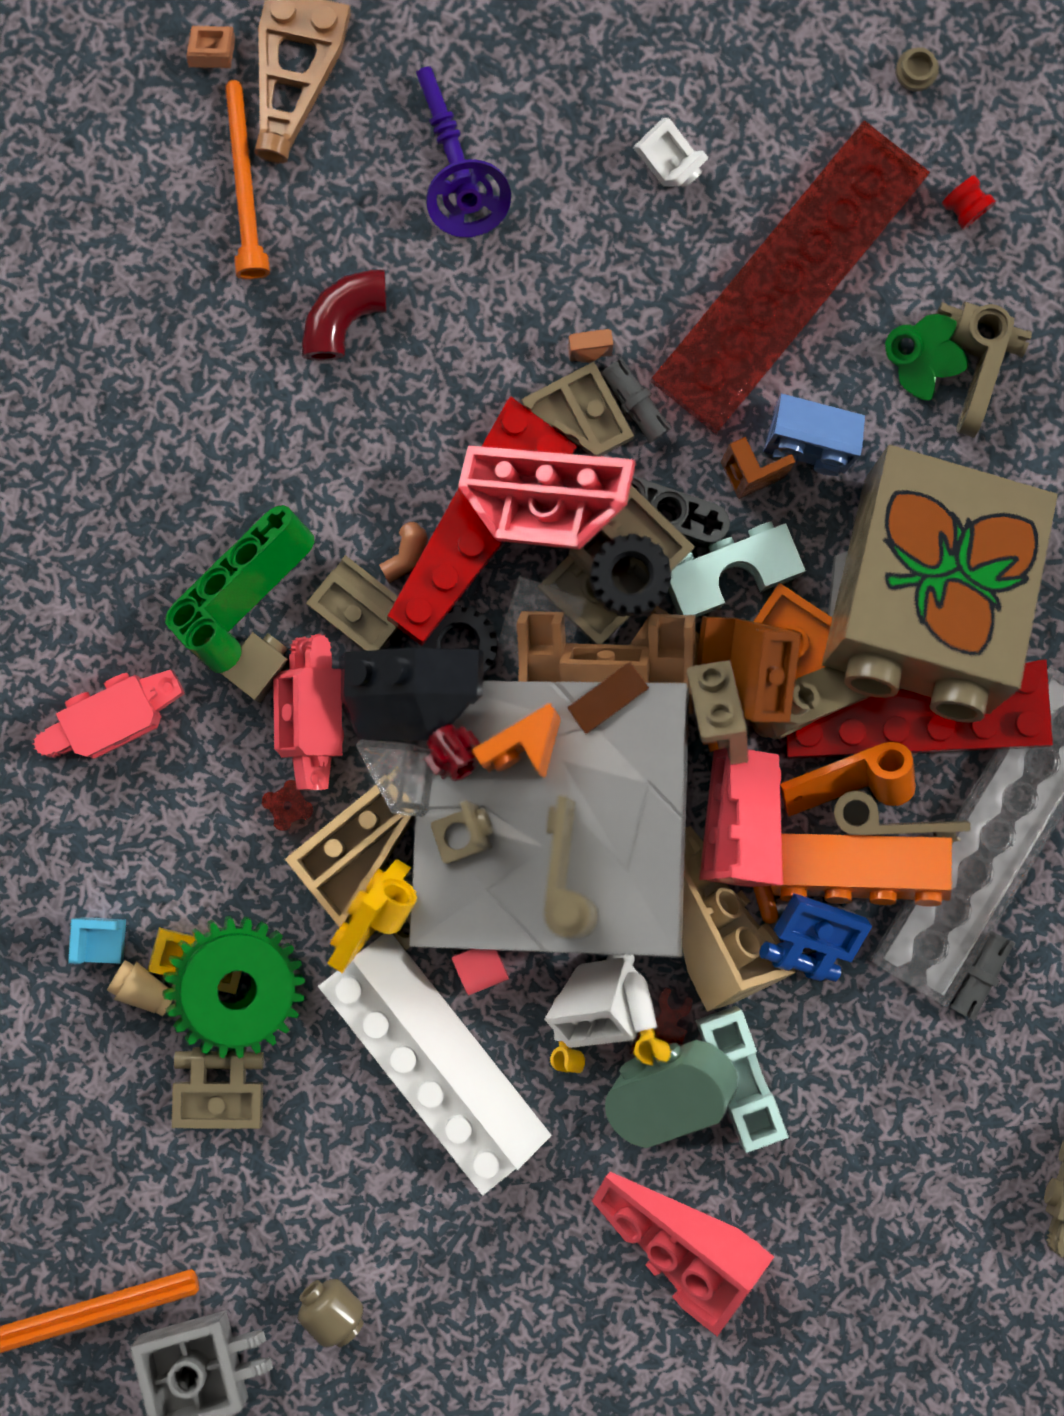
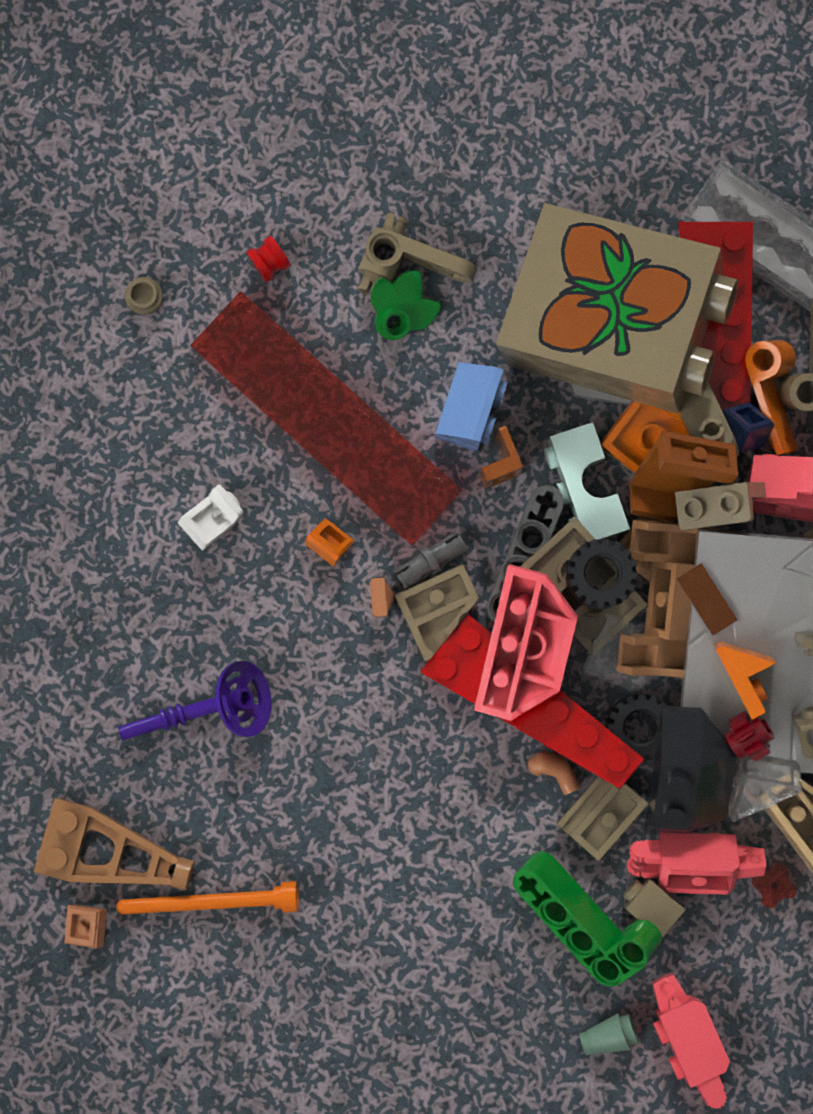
camera: 85 degrees left, 0 degrees up
dark red cylinder [302,269,386,361] -> none
none -> orange slope [305,518,354,567]
none -> sand green cone [579,1013,639,1056]
none -> dark blue slope [723,403,775,453]

